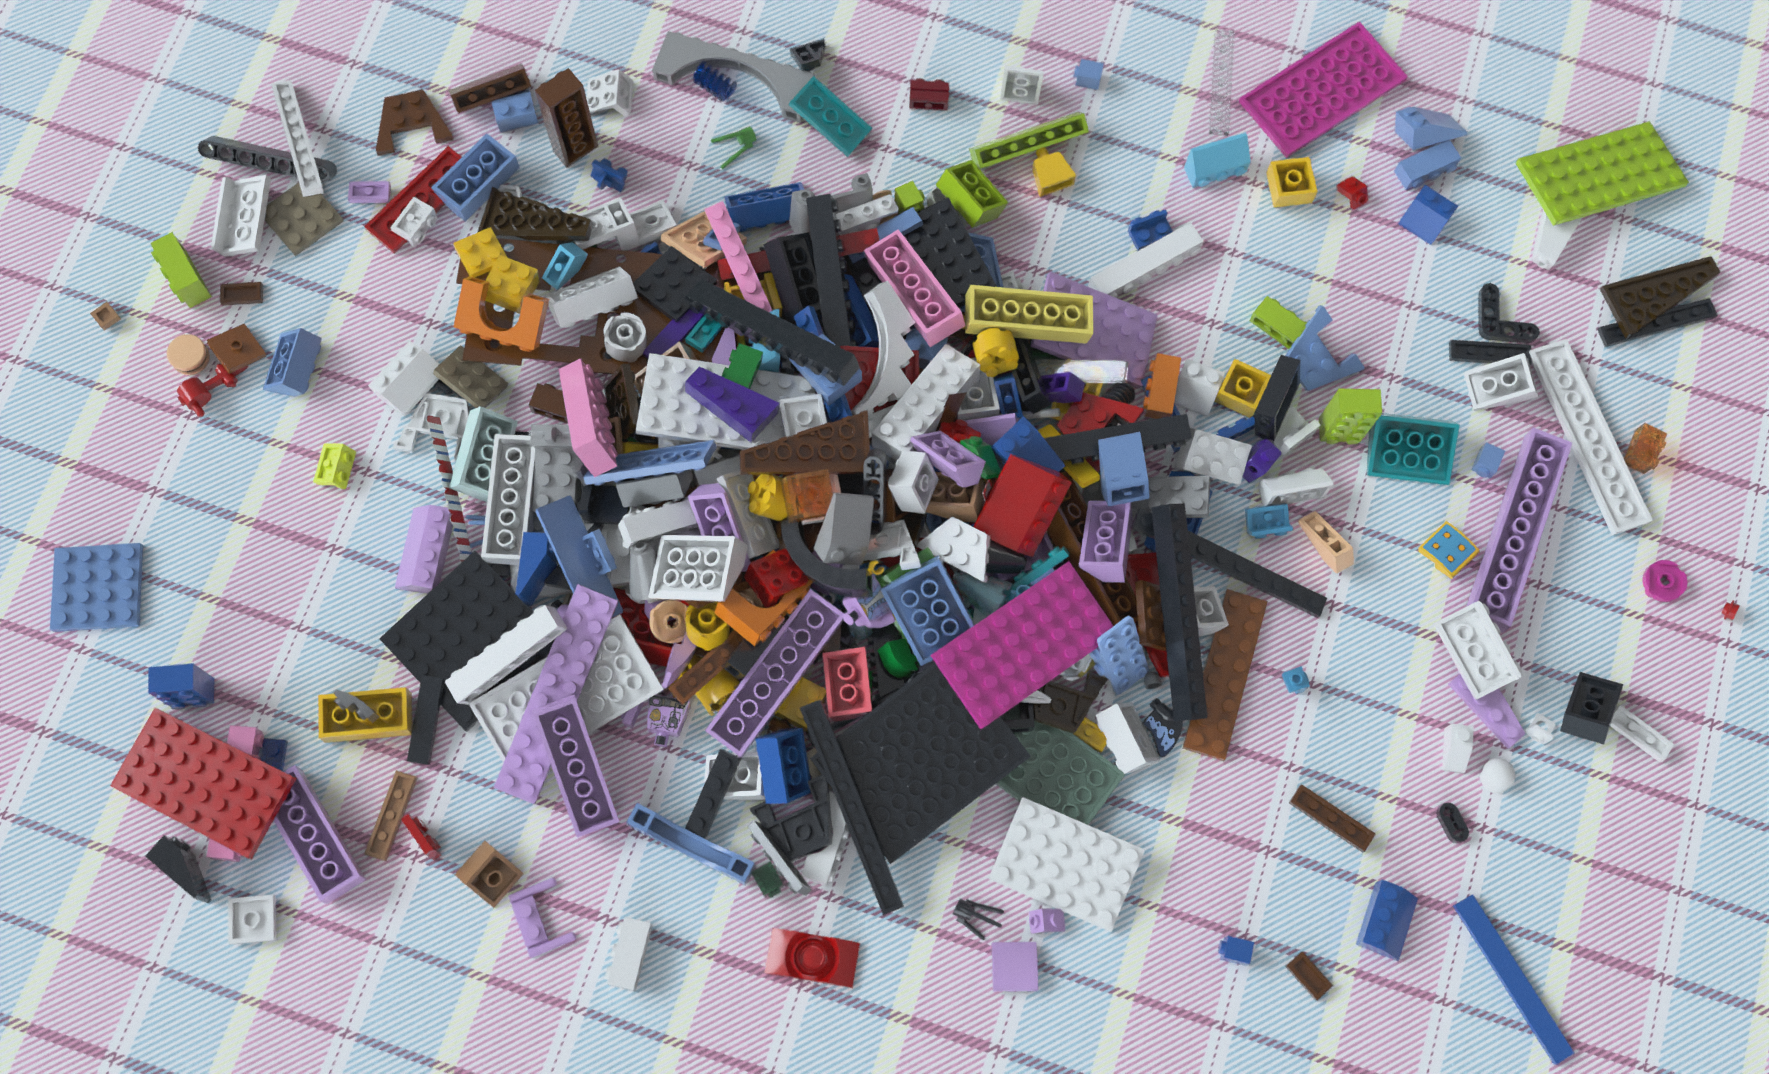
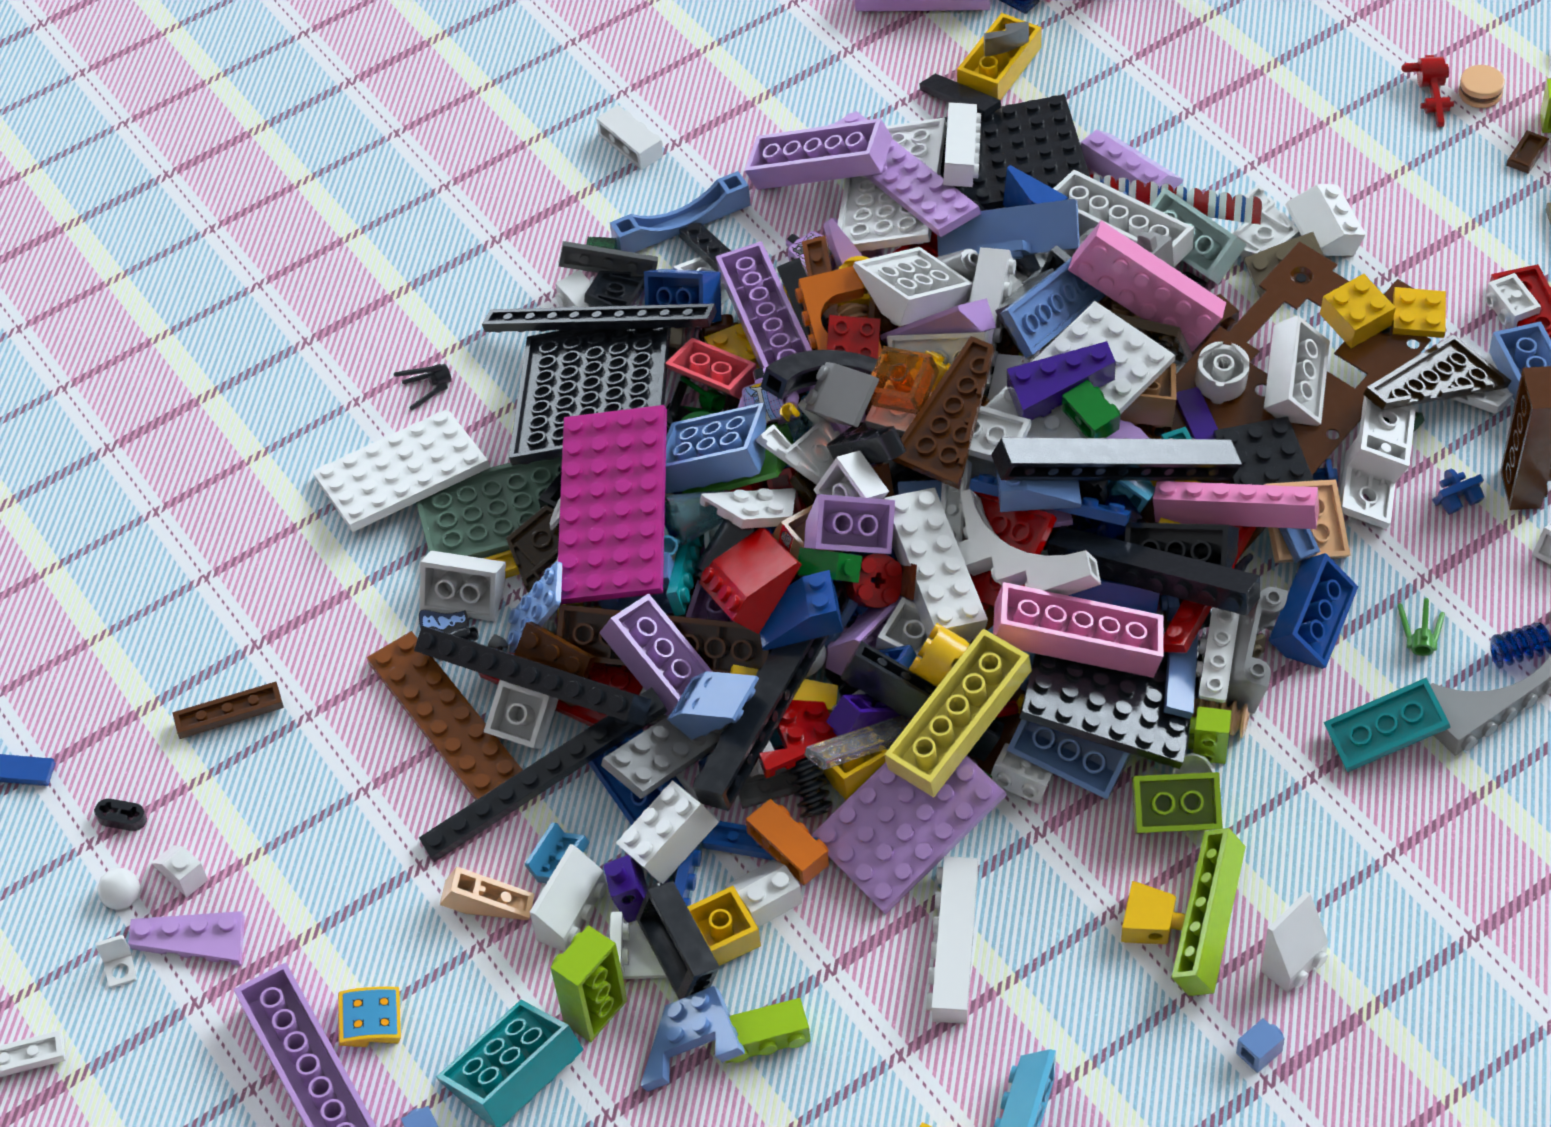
camera: 135 degrees right, 20 degrees down
dark orange plate [207,324,266,374] -> none
medium blue slope [263,328,322,397] -> none
neon yellow bracket [313,444,356,489] -> none
medium nougat tile [364,770,418,861] -> none
red plate [401,814,442,861] -> none
orange arch [453,276,550,352] -> none
medium nougat slope [455,840,524,908] -> none
lavender plate [508,878,576,958] -> none
medium azure slope [542,242,588,290] -> none
red slope [764,928,860,988] -> none
black wing [789,39,826,72] -> none
dark red brick [909,78,949,111] -> none
lavender slope [991,942,1038,991] -> none
lavender bracket [1029,909,1065,933] -> none
blue bracket [1128,209,1173,251] -> none
blue brick [1218,936,1254,966] -> none
dark azure bracket [1282,666,1310,694] -> none
reddish brown tile [1285,951,1333,1001] -> none
blue slope [1356,879,1418,961] -> none
white bracket [1433,601,1522,700] -> none
black slope [1560,672,1624,745] -> none

